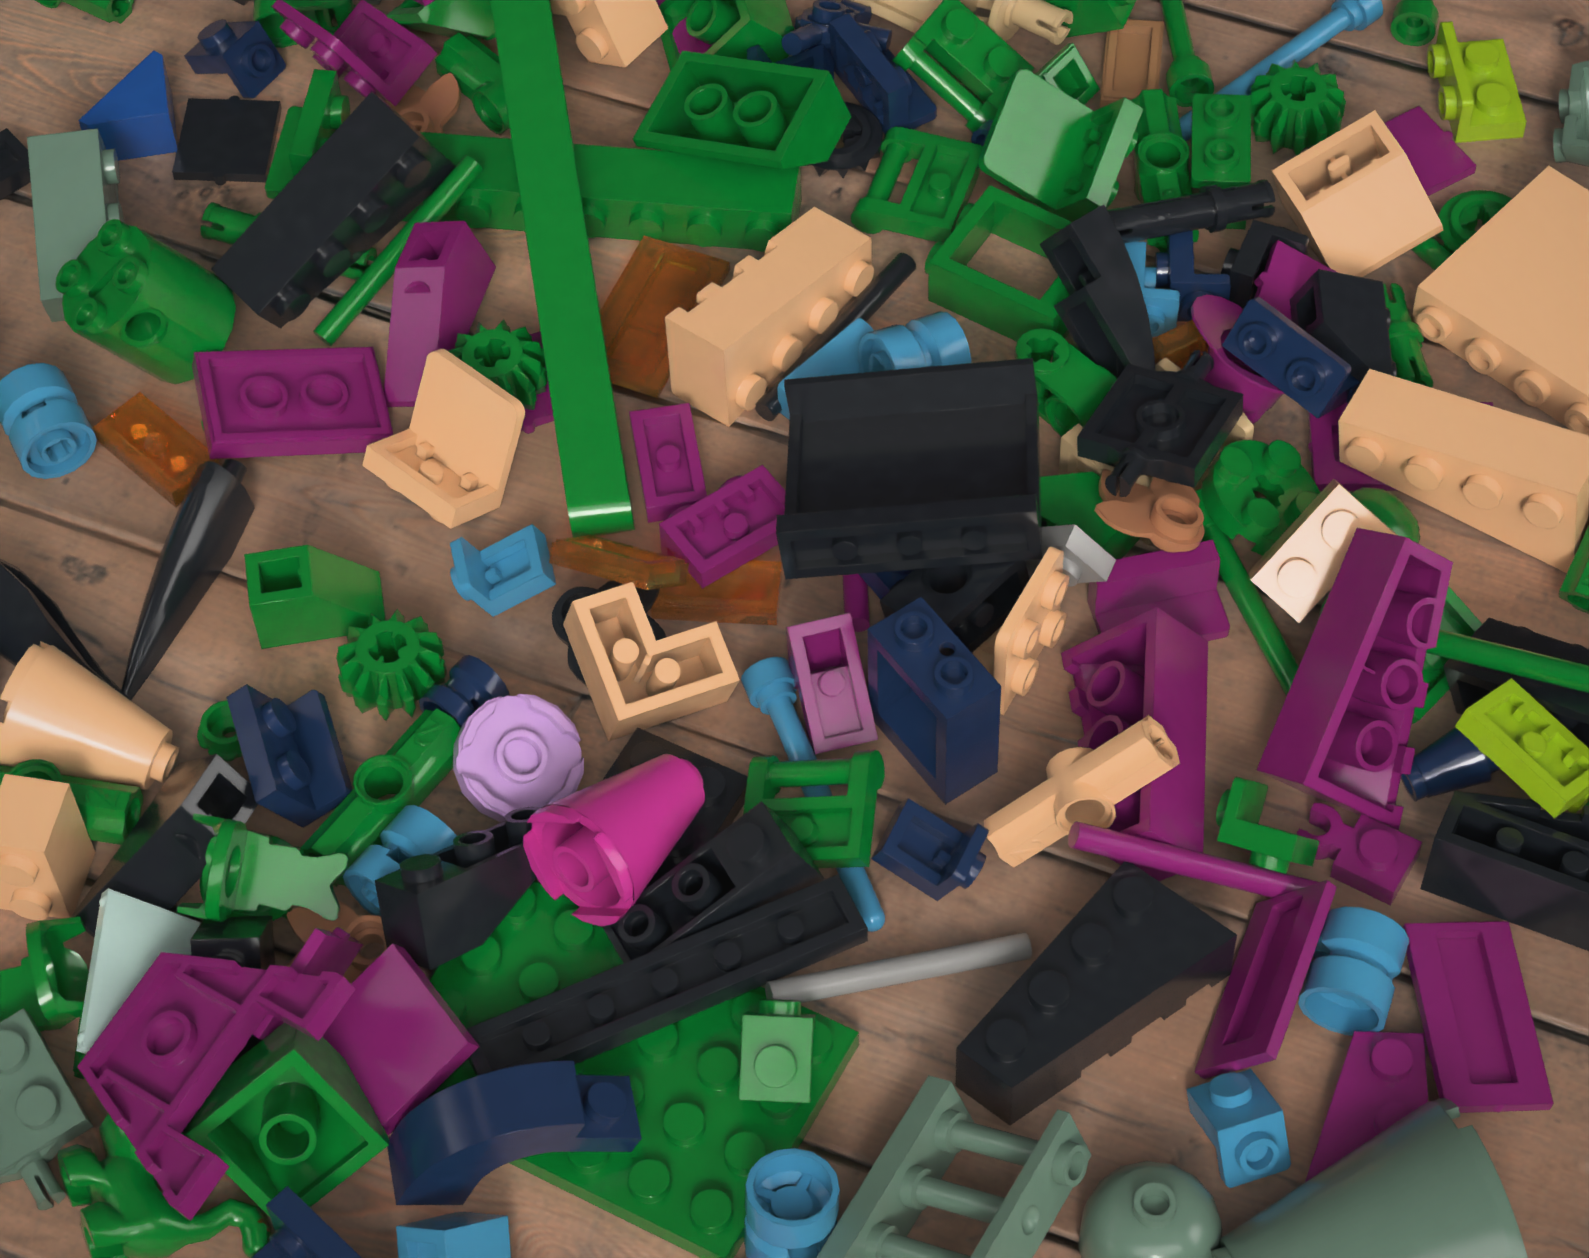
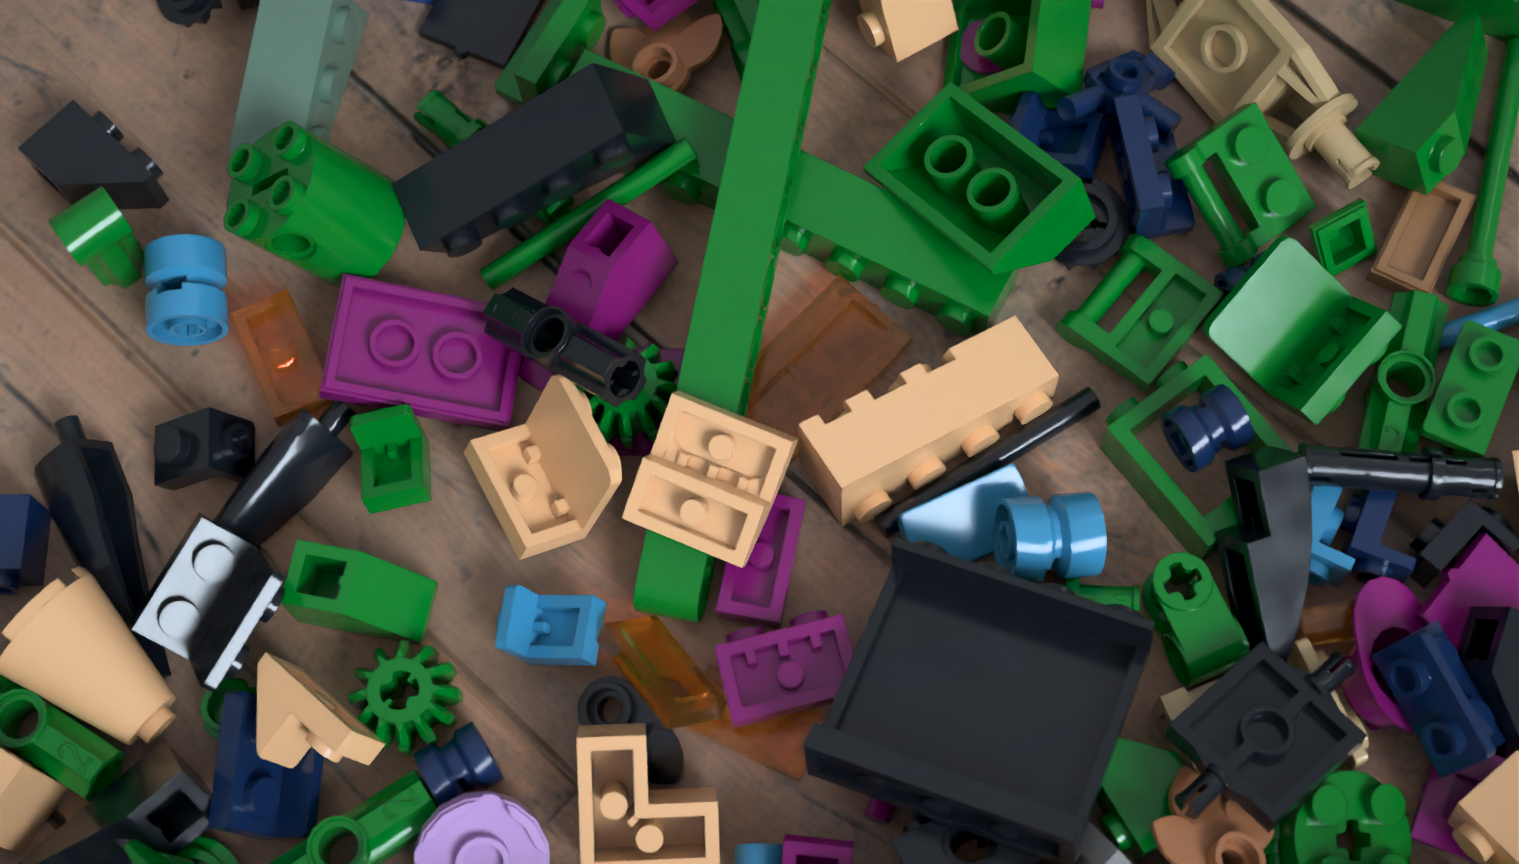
camera: 25 degrees right, 15 degrees up
none -> bracket [129,512,285,692]
none -> black bracket [154,407,255,491]
none -> light nougat slope [256,652,385,768]
none -> green bracket [350,404,432,514]
none -> black piece [483,287,647,408]
none -> light nougat slope [622,391,798,568]
none -> dark blue wheel [1161,384,1254,472]

